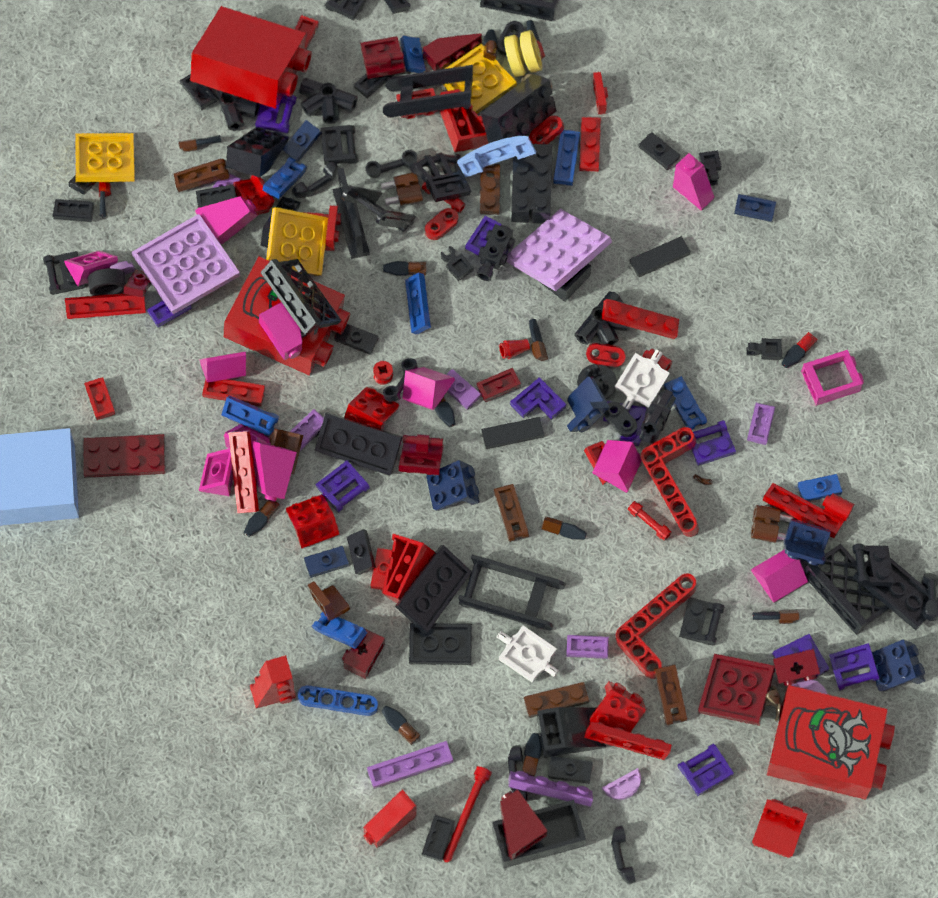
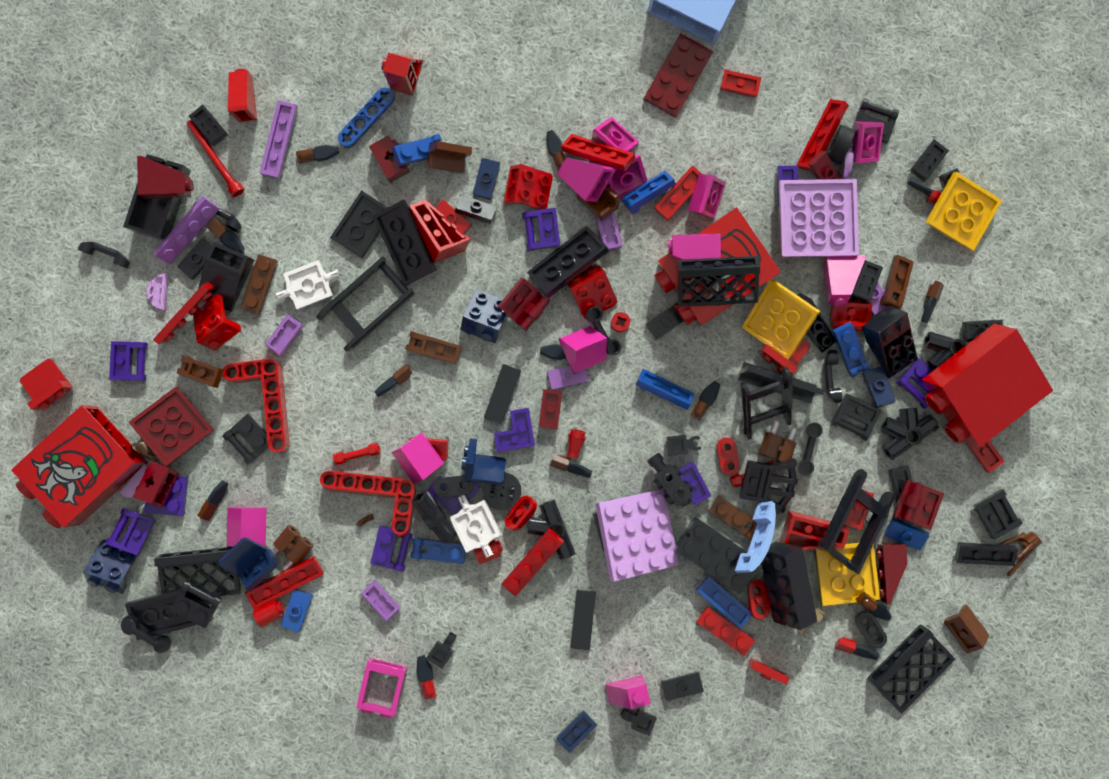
camera: 120 degrees right, 20 degrees up
light yellow wheel [504,30,542,77] -> none

